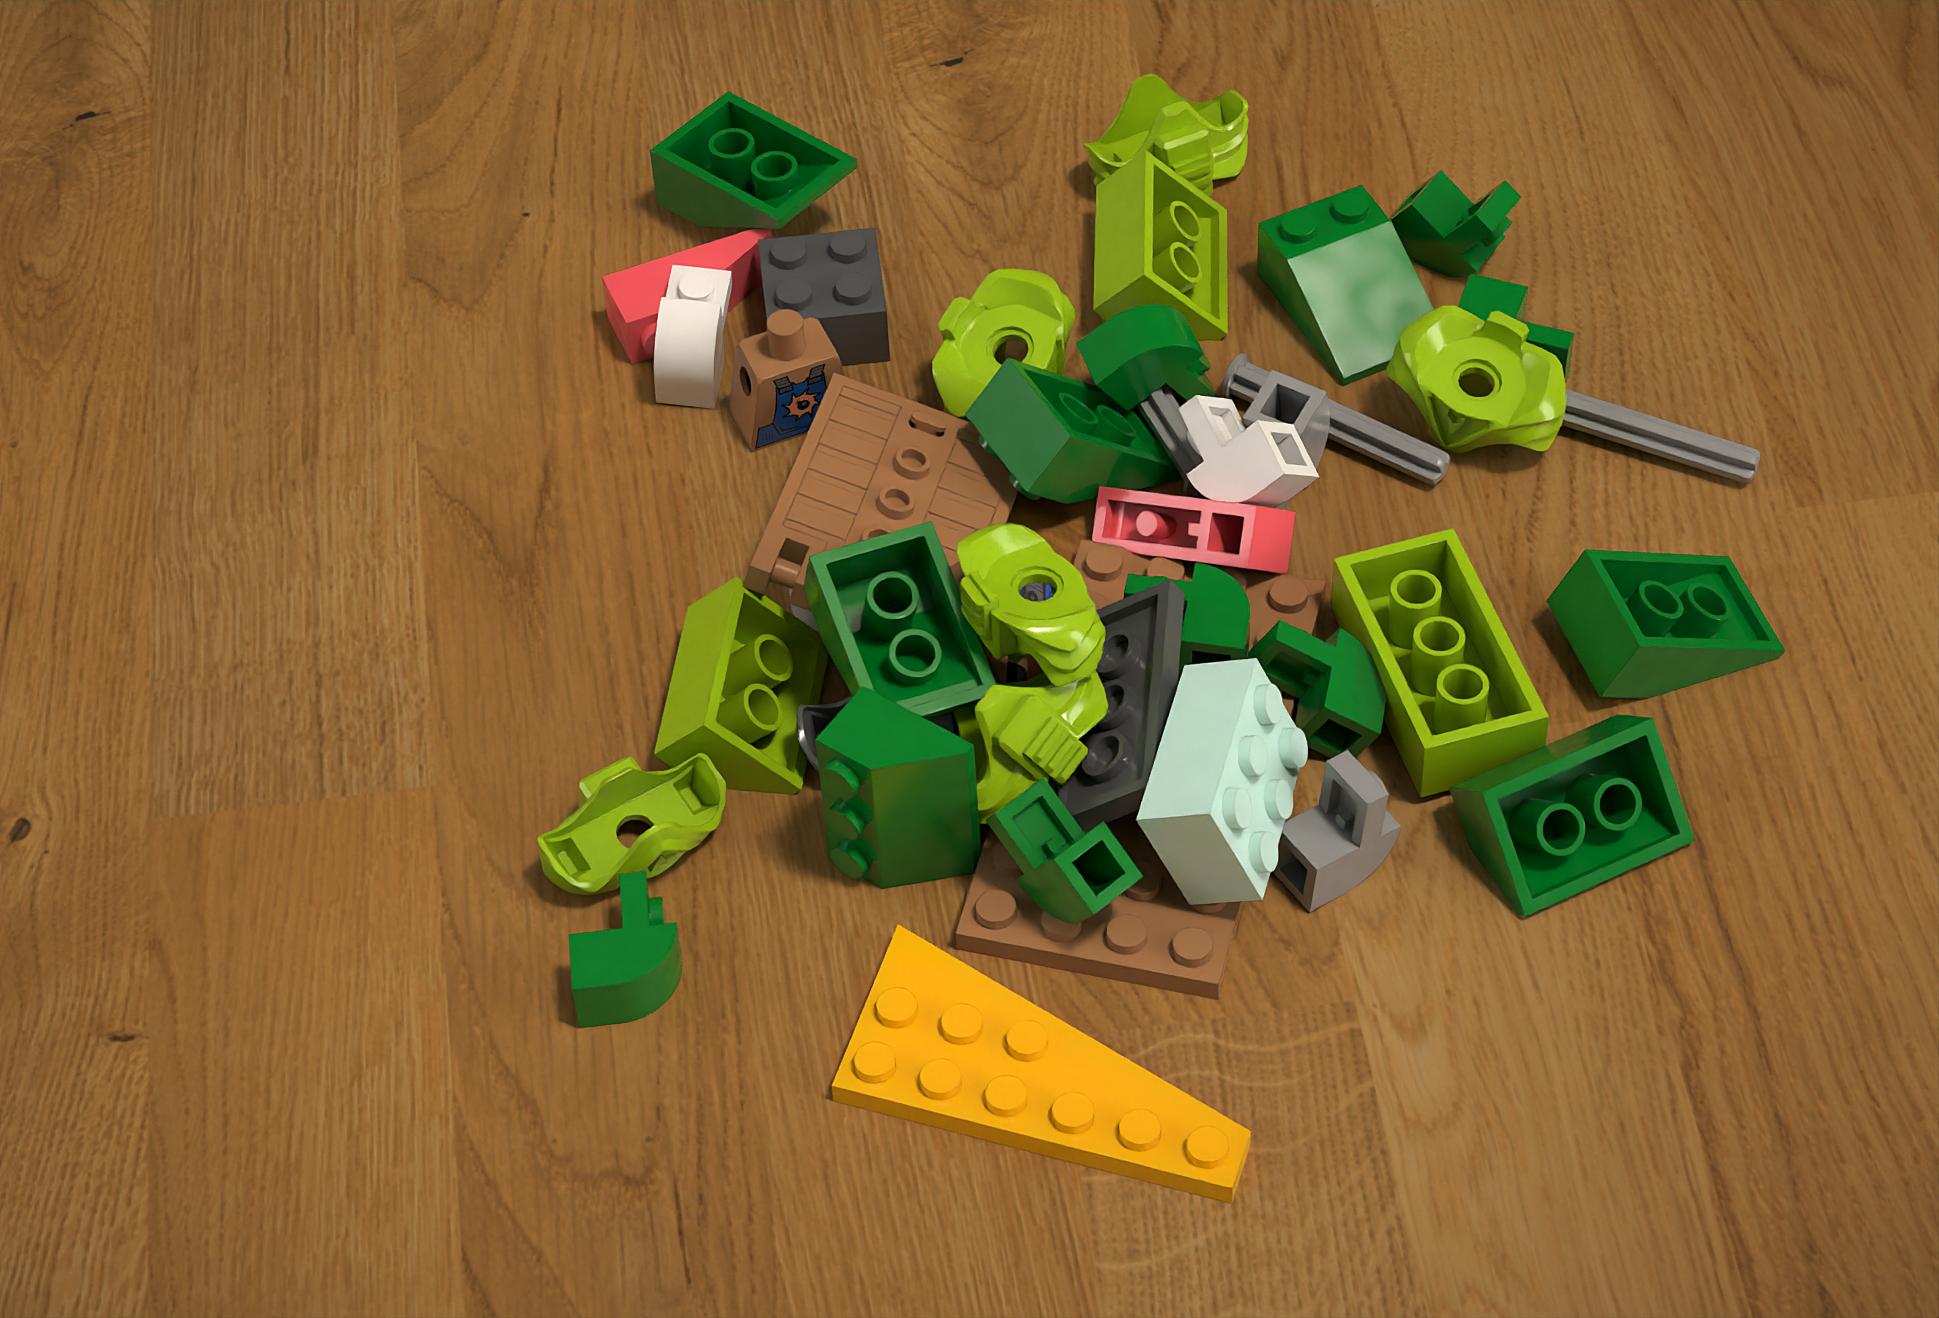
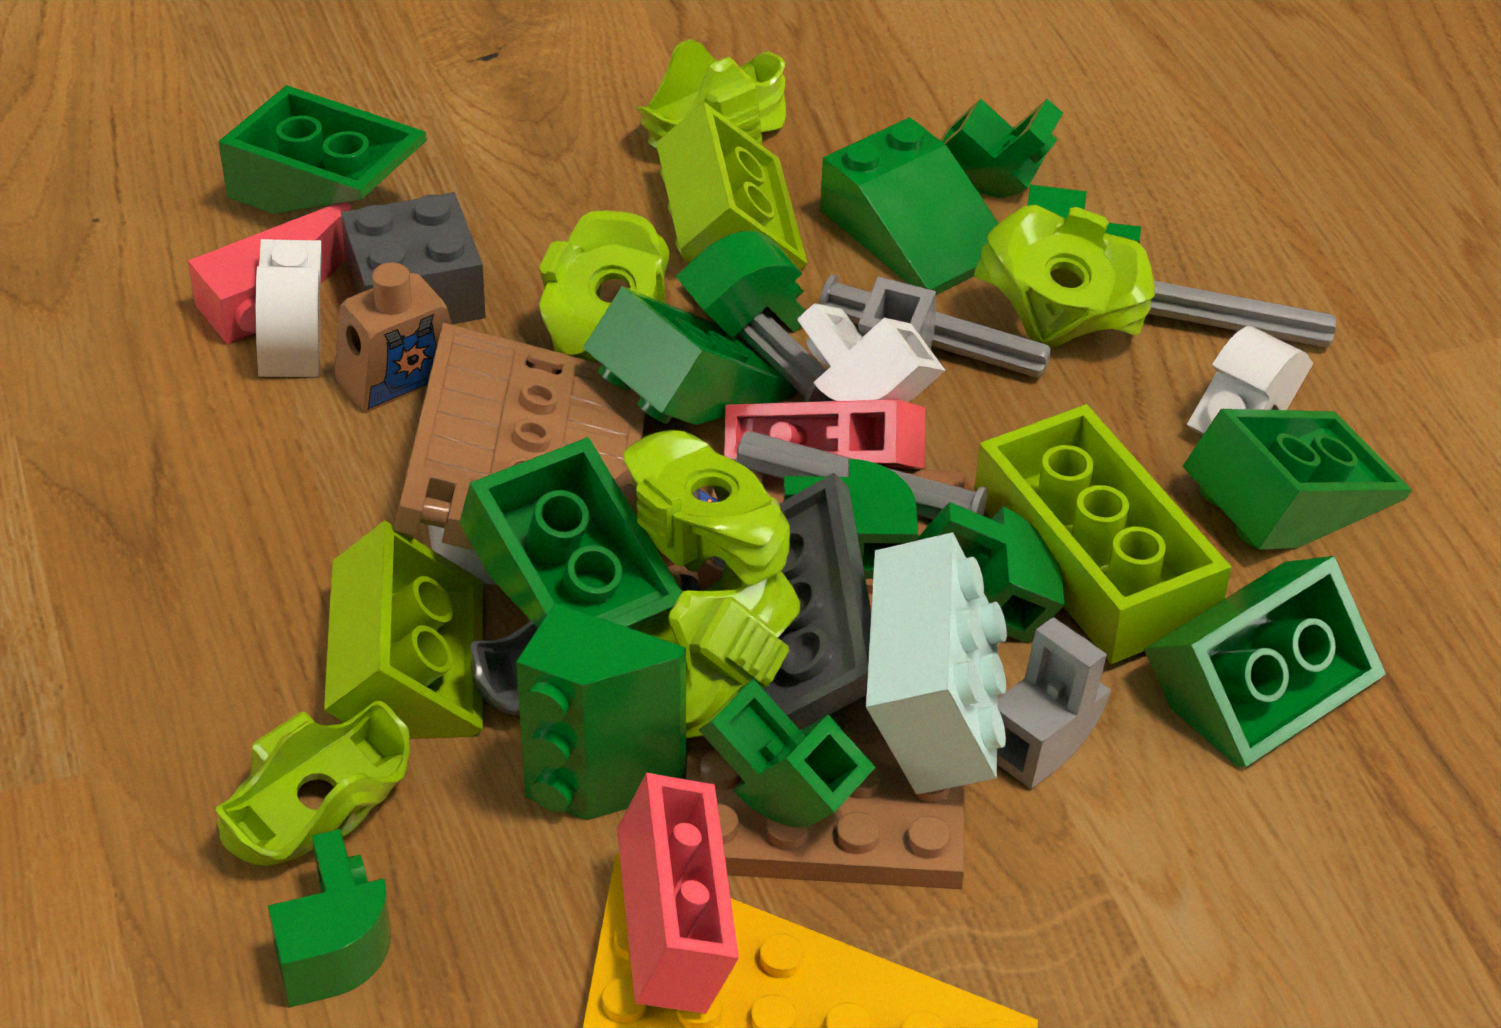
camera: 15 degrees left, 5 degrees down
none -> coral brick [617,773,739,1014]
none -> light grey axle [736,431,988,520]
none -> white brick [1187,326,1313,435]

